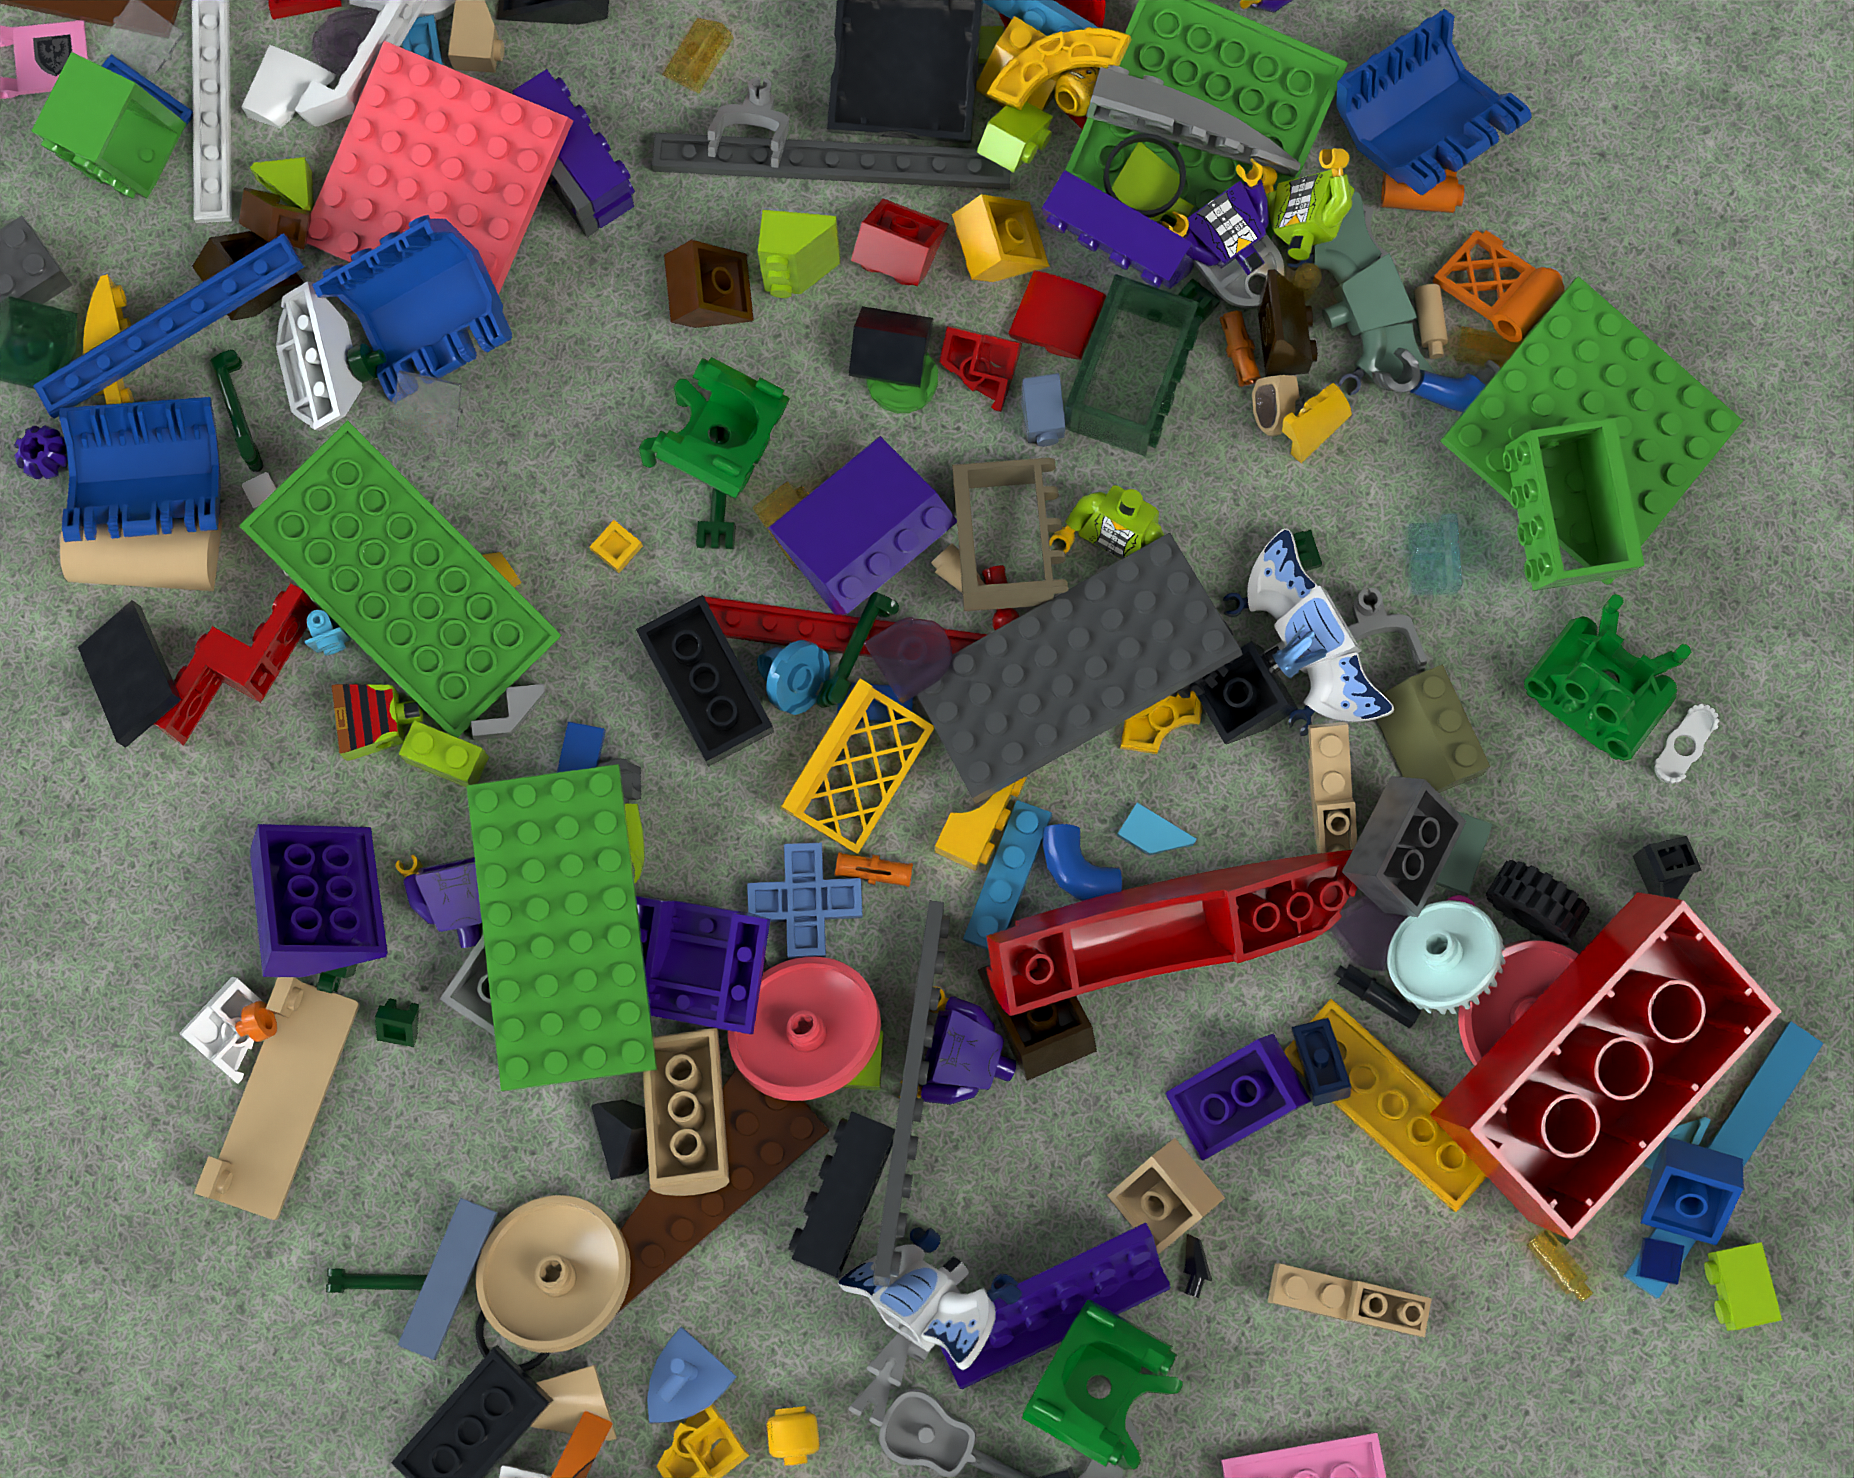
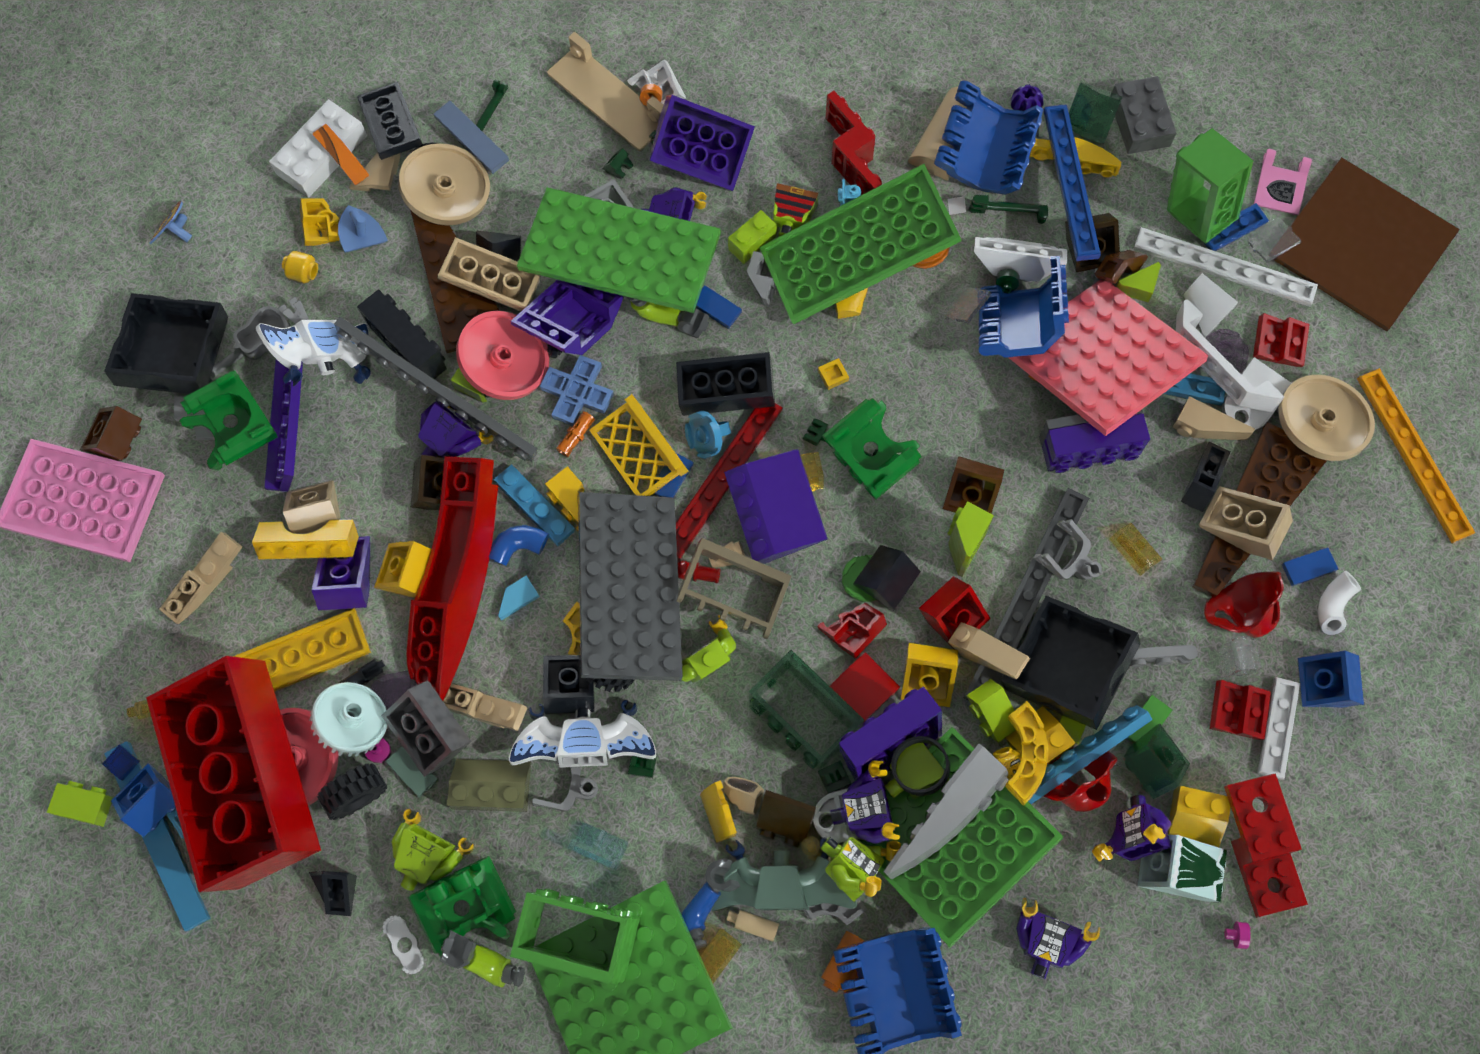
camera: 115 degrees right, 5 degrees down
black tile [78,600,182,748] -> none
dark green hinge [817,592,899,708] -> none
clear purple tile [864,617,952,704] -> none
sand blue slope [1021,373,1065,447] -> none
black bar [1184,1234,1212,1298] -> none
orange pin [1219,310,1261,387] -> none
flat silver piece [1272,624,1328,678] -> none
dark blue slope [1291,1018,1352,1106] -> none
orange piece [1432,230,1565,342] -> none
none -> yellow arch [252,520,359,560]
none -> yellow slope [374,541,432,597]
none -> lime torso [391,809,474,891]
none -> piece [440,930,525,987]
none -> tan slope [948,622,1030,679]

